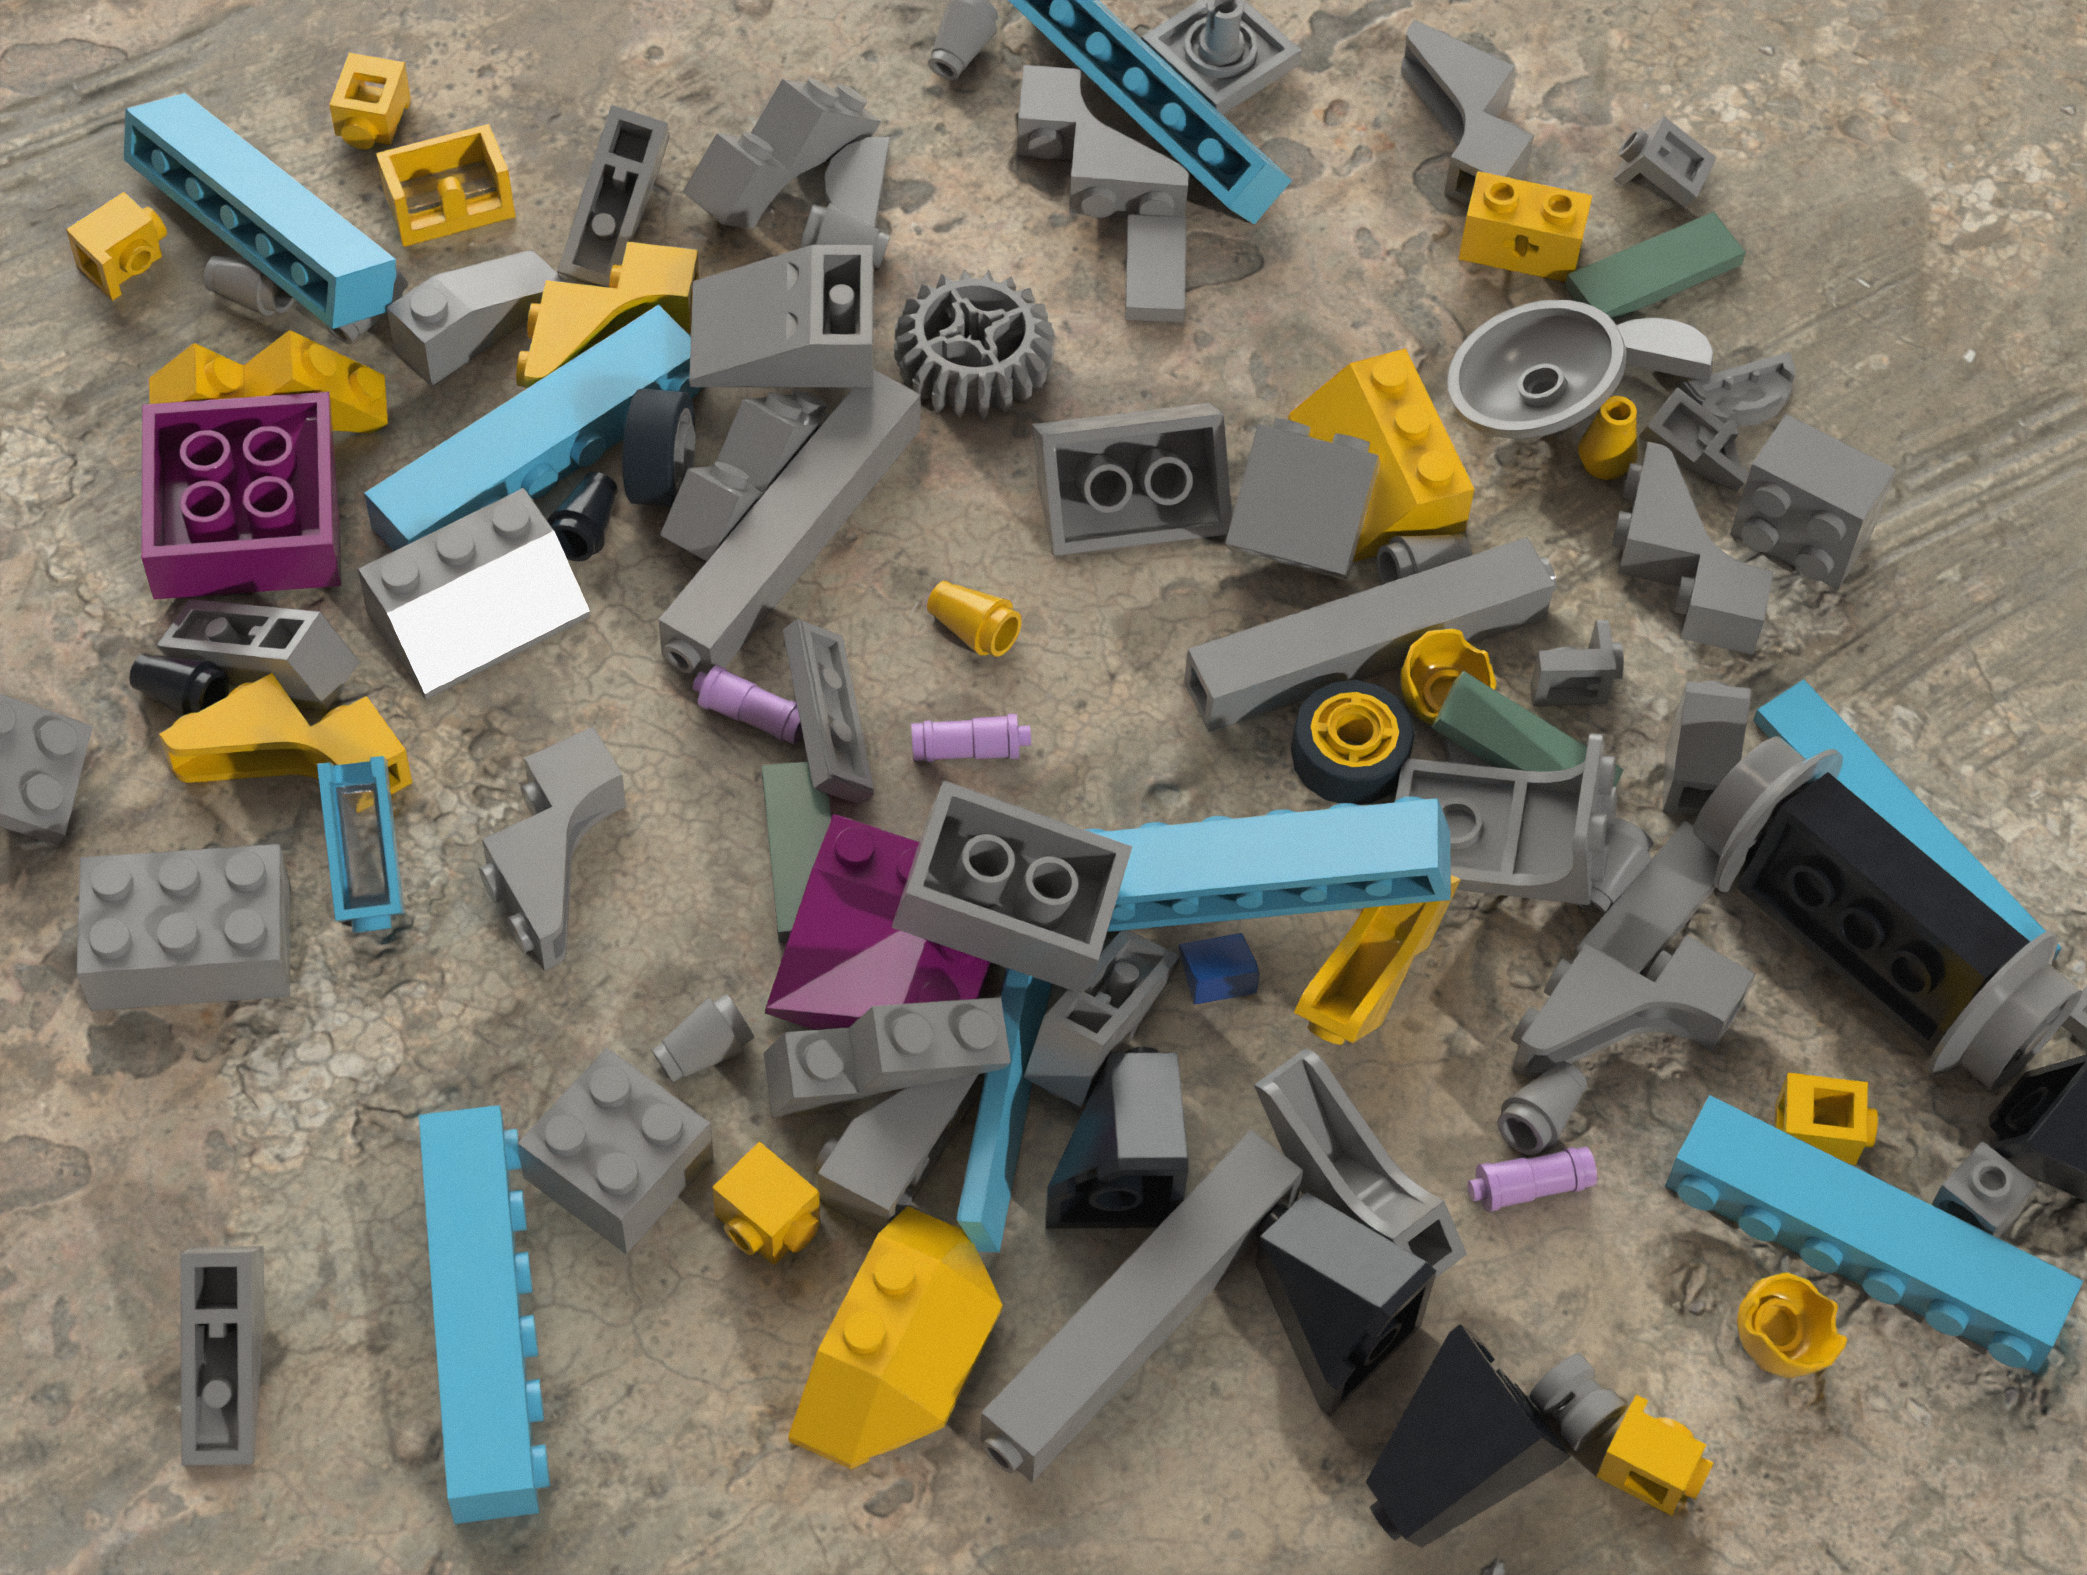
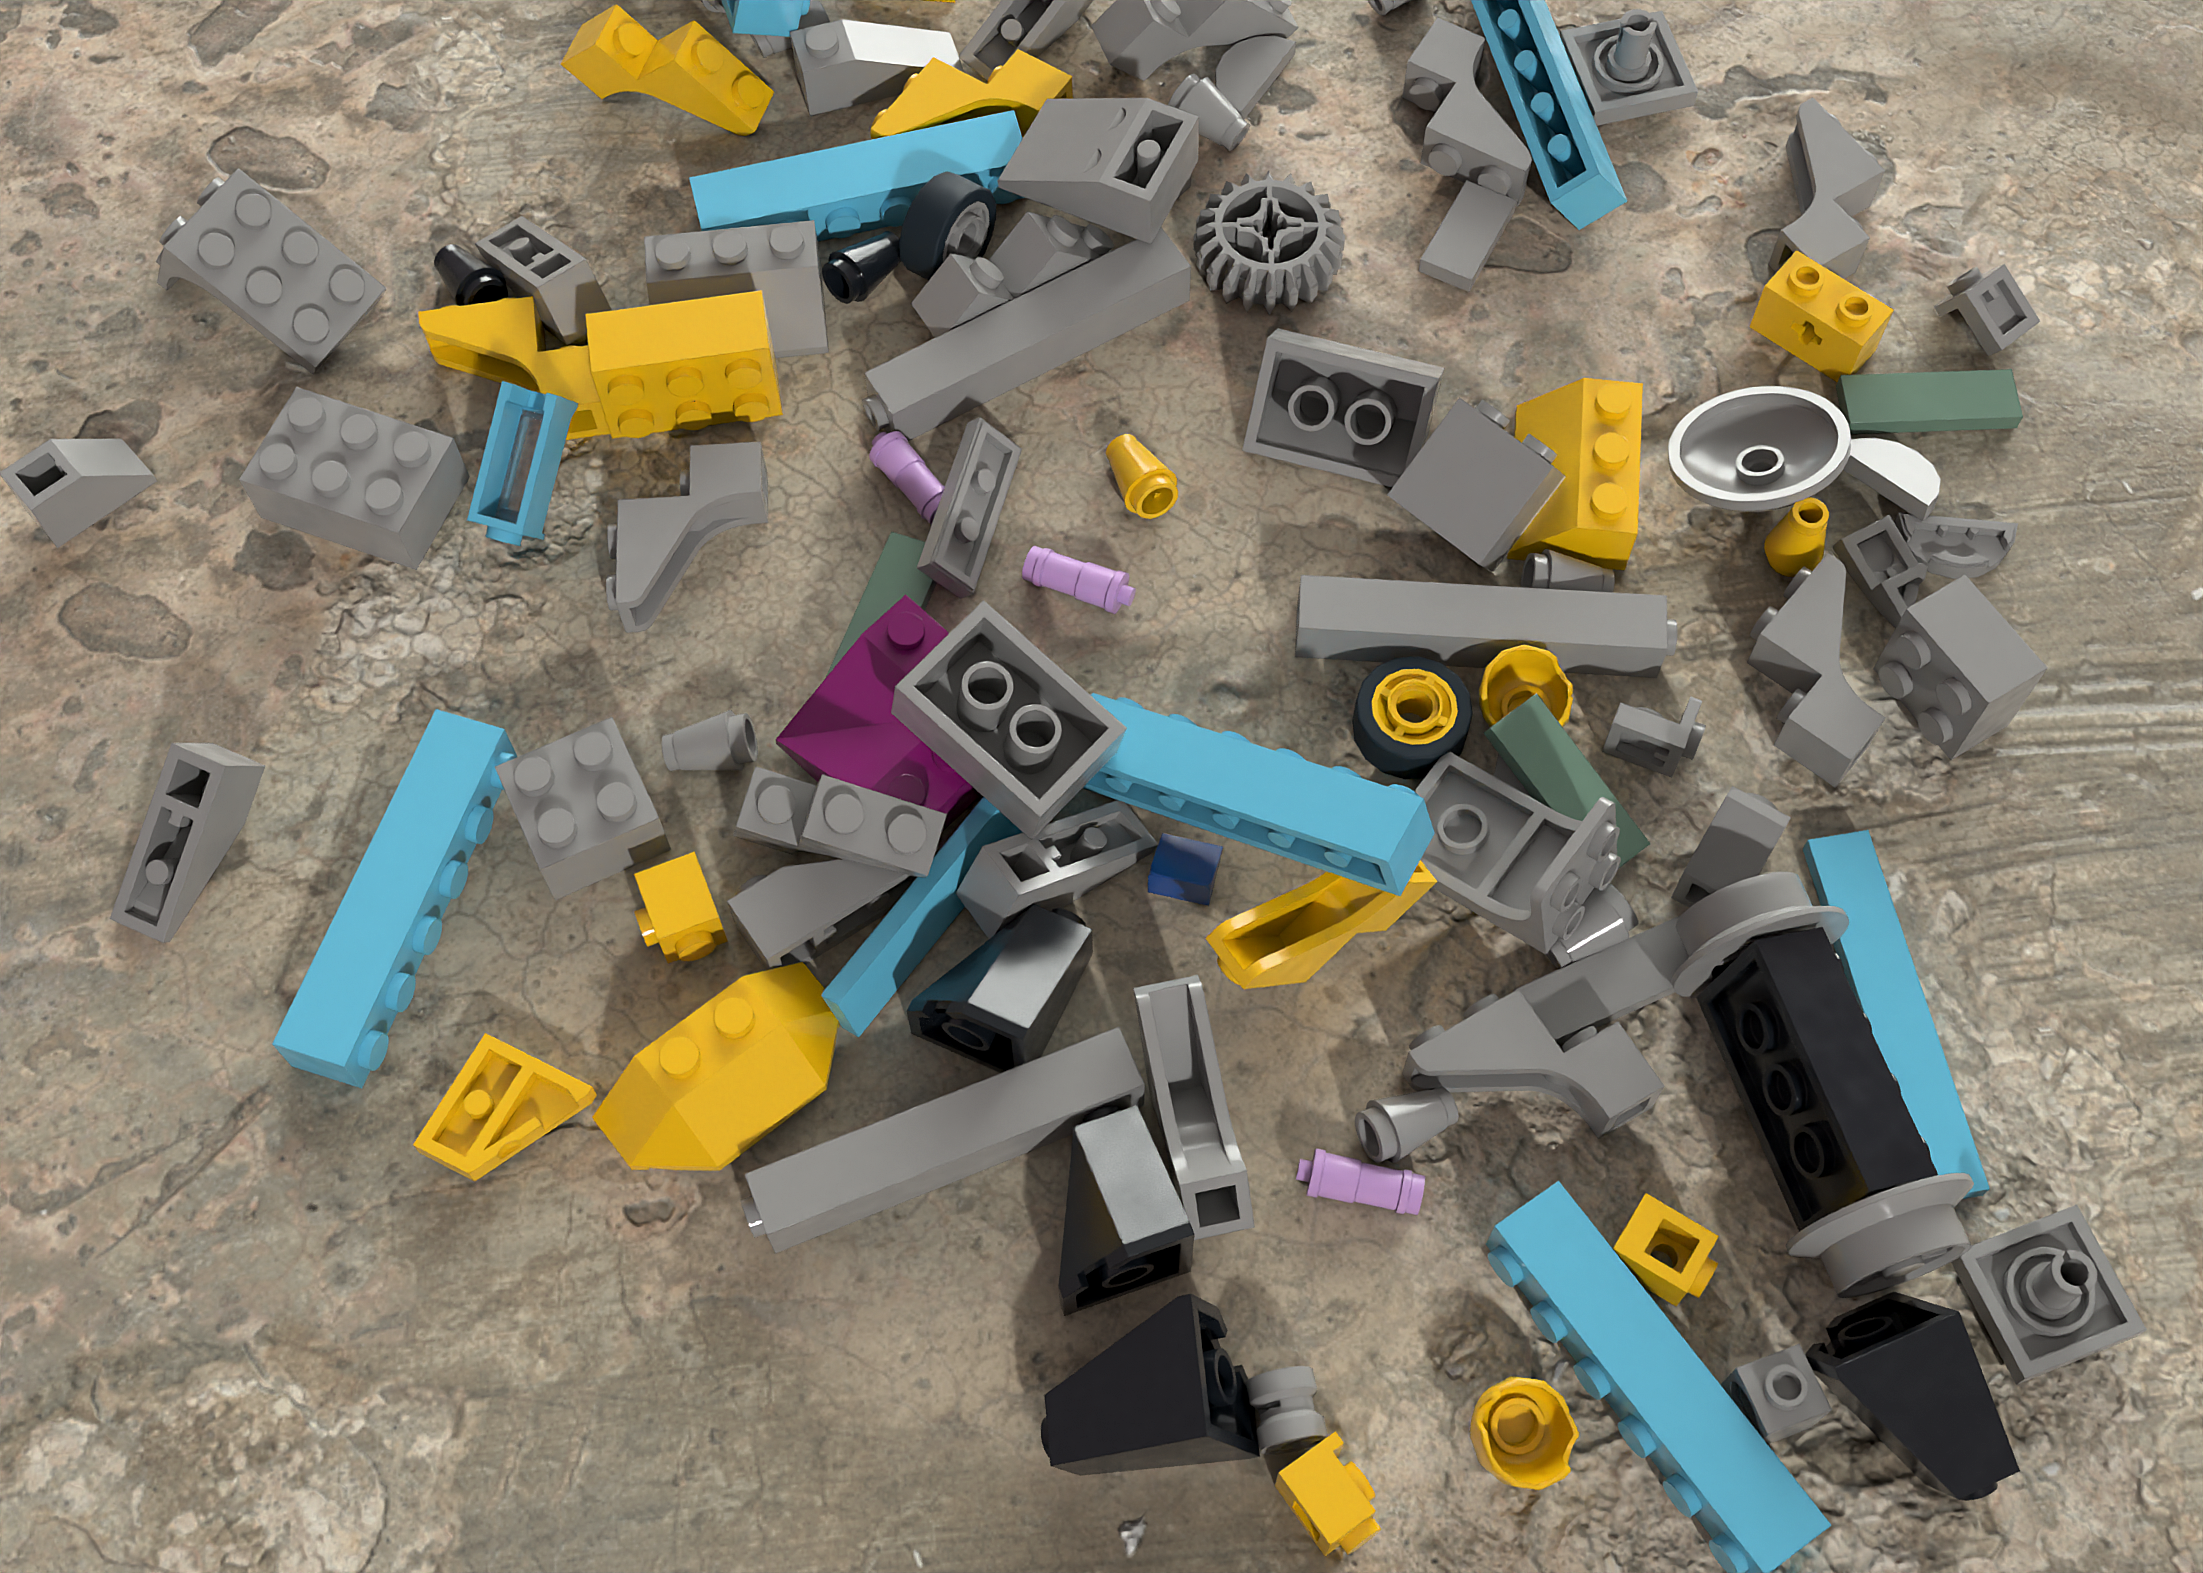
camera: 30 degrees right, 5 degrees up
magenta slope [141,392,342,600] -> none
none -> yellow wing [413,1033,597,1181]
none -> yellow brick [585,290,783,439]

